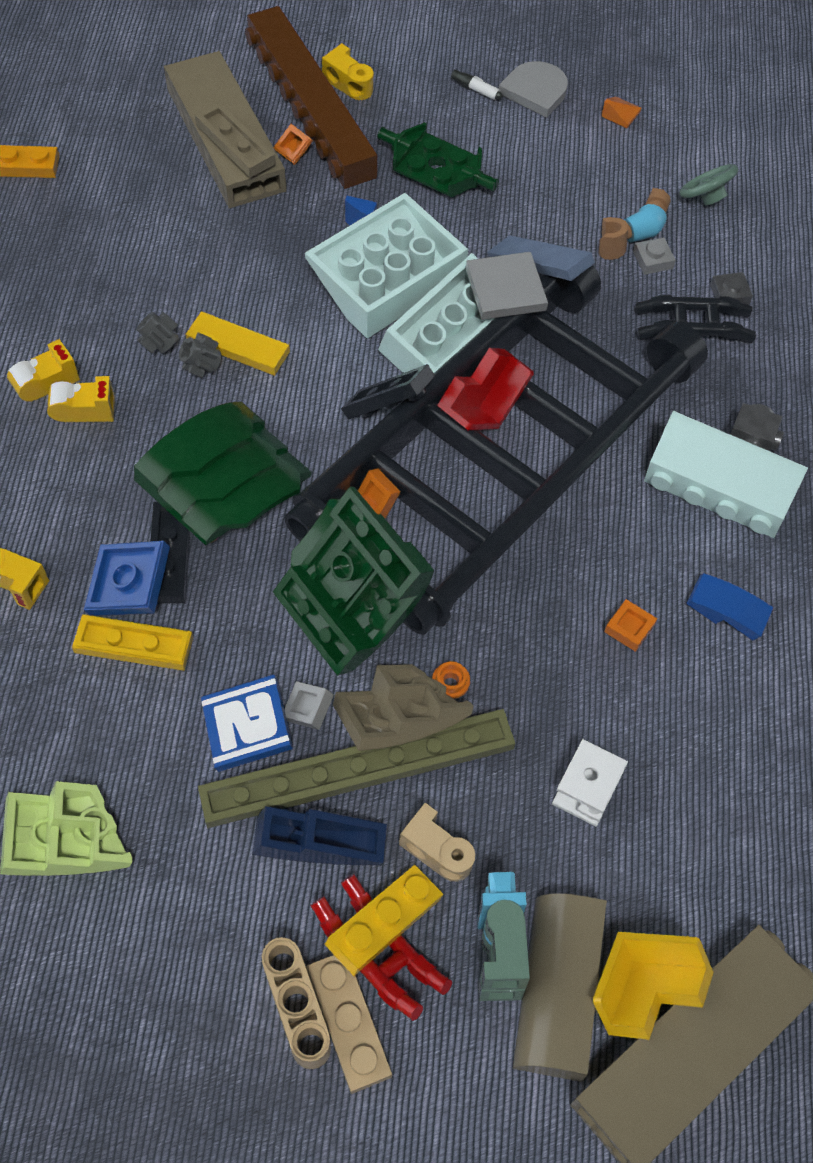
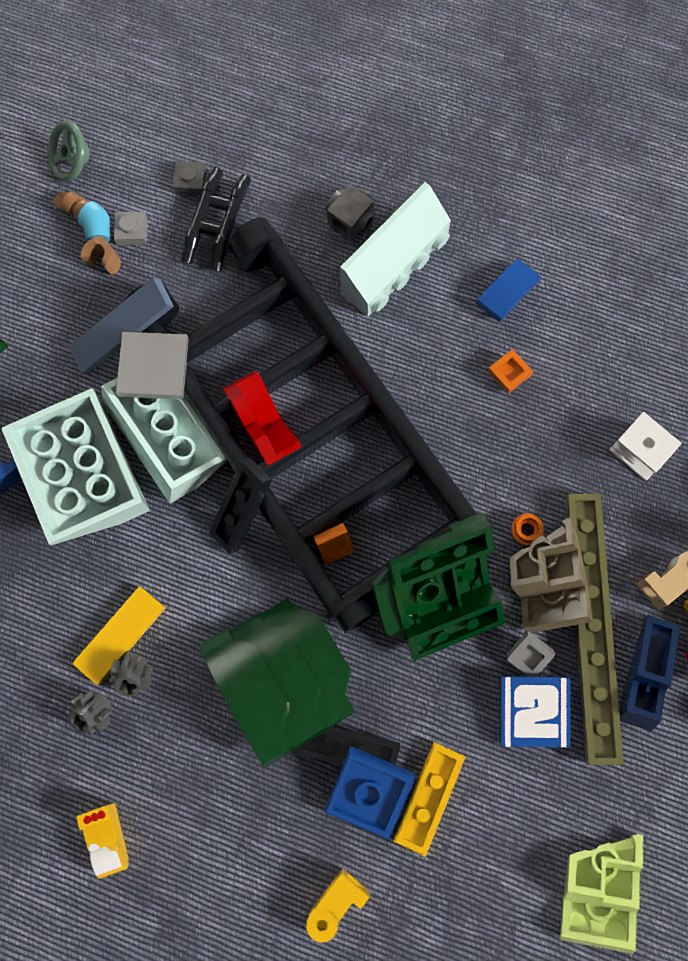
camera: 70 degrees left, 15 degrees up
yellow leg [47,376,115,422] -> none

